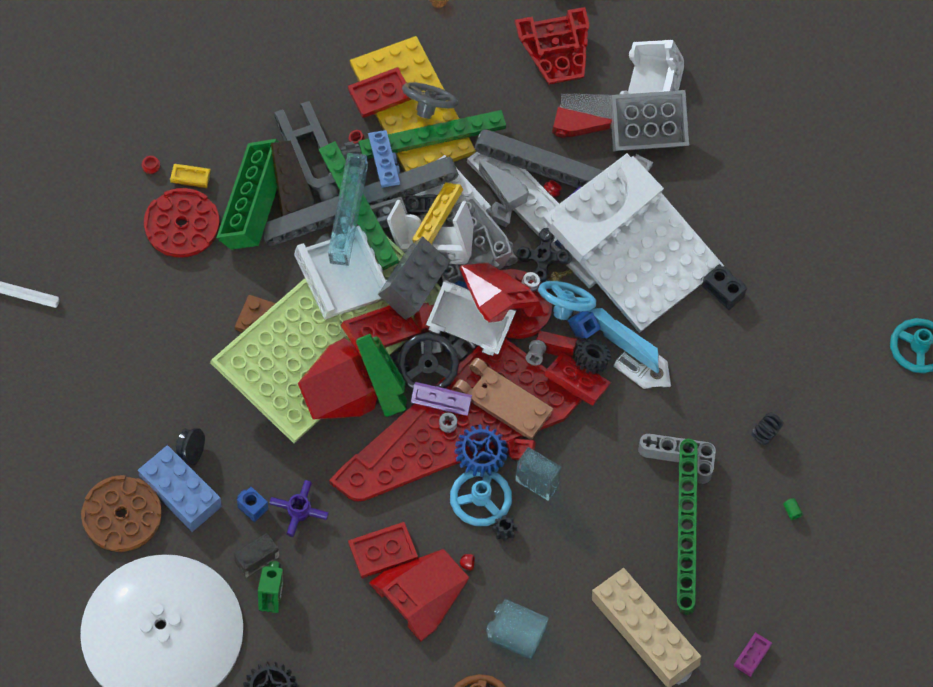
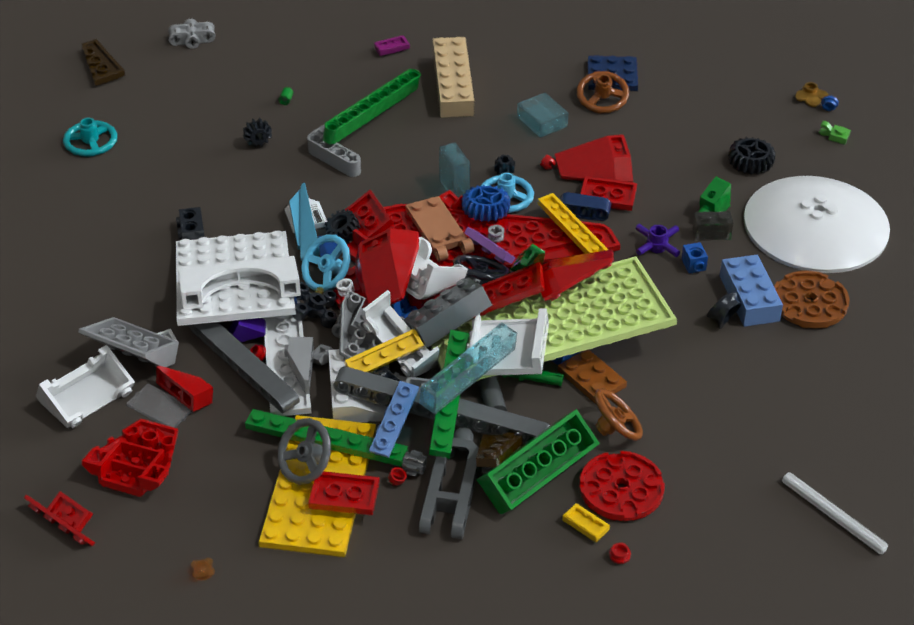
camera: 145 degrees left, 20 degrees down
none -> yellow plate [538,193,608,254]
none -> dark blue beam [560,192,611,221]
none -> dark orange piece [594,388,643,441]

